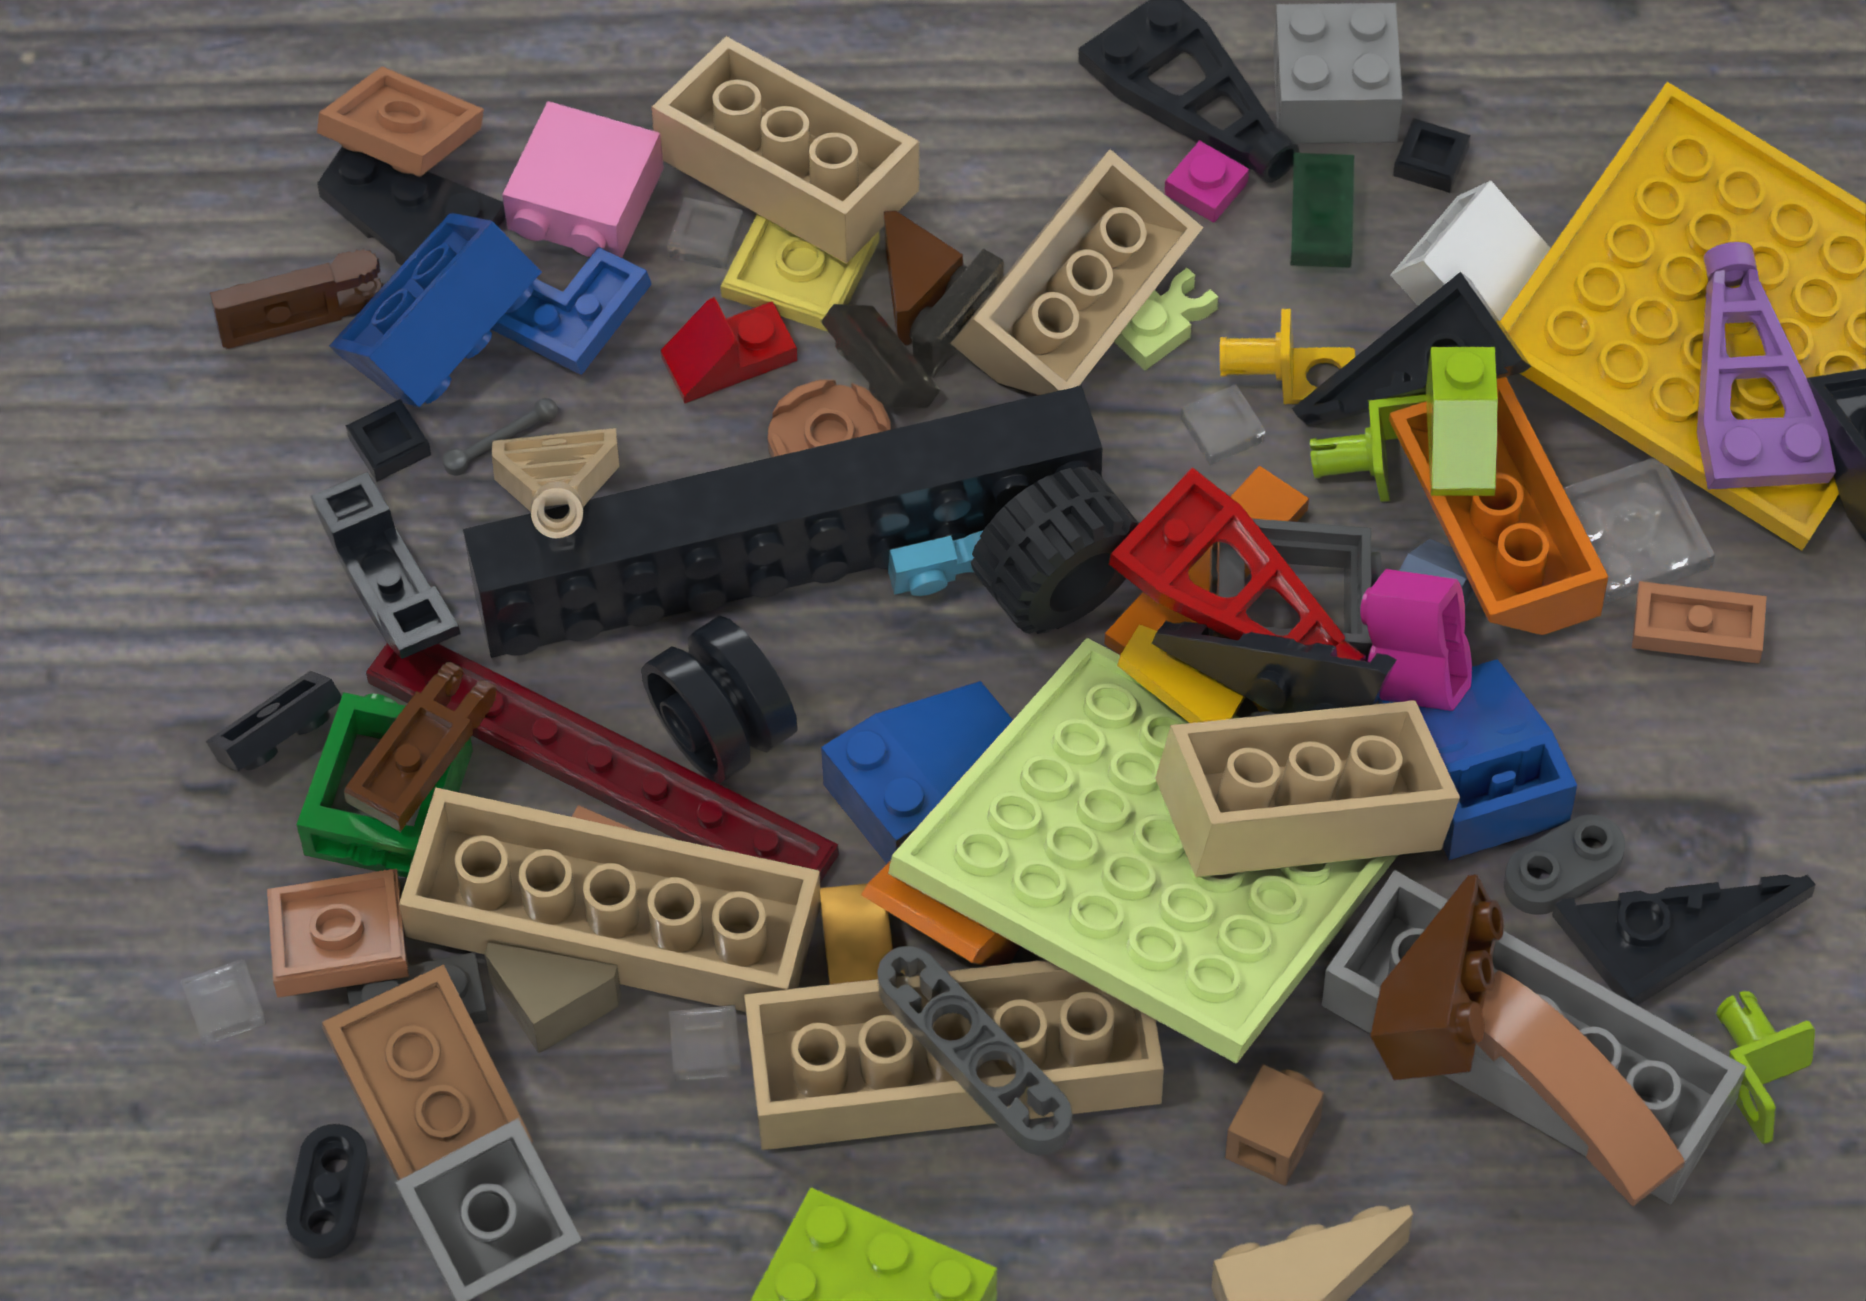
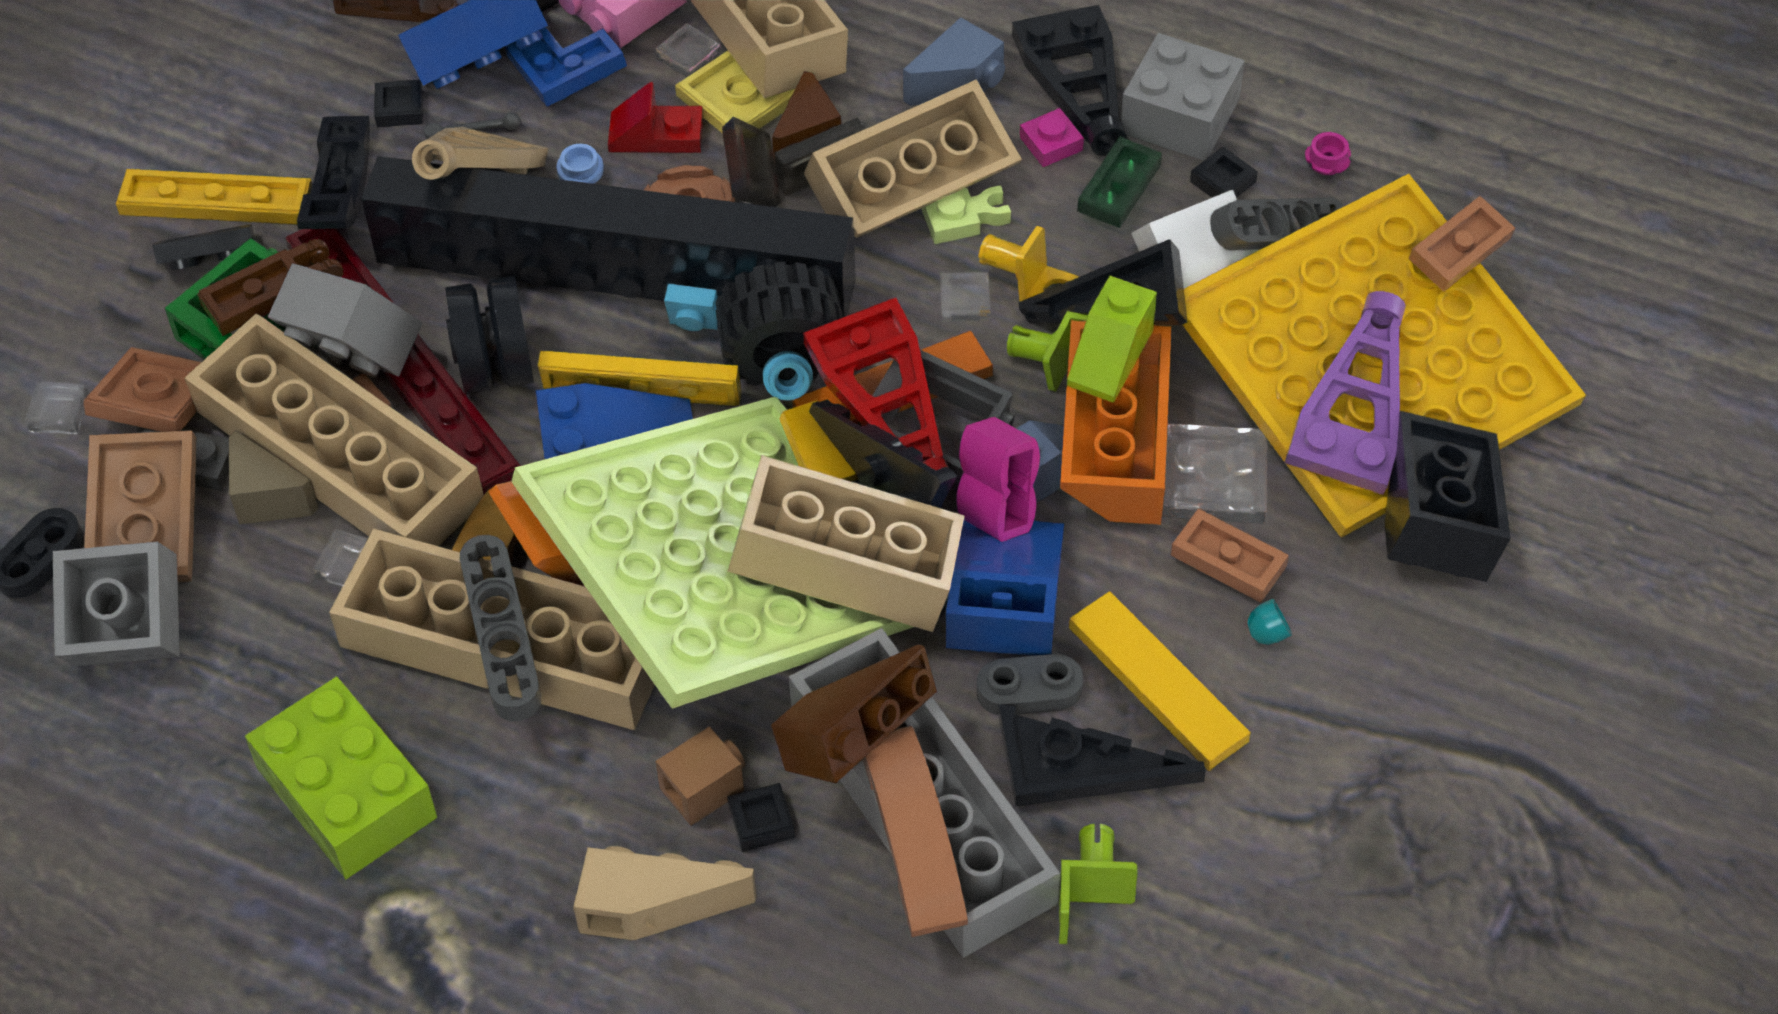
camera: 25 degrees right, 5 degrees down
none -> yellow tile [116,169,313,224]
none -> light grey brick [268,263,422,377]
none -> yellow tile [537,351,742,406]
none -> light blue plate [556,144,604,184]
none -> black tile [727,783,795,852]
none -> medium azure plate [762,351,813,401]
none -> sand blue slope [903,18,1005,106]
none -> yellow tile [1069,591,1251,771]
none -> dark grey beam [1210,197,1344,250]
none -> teal hinge [1247,598,1292,645]
none -> dark pink plate [1305,132,1351,175]
none -> nougat plate [1408,196,1516,291]

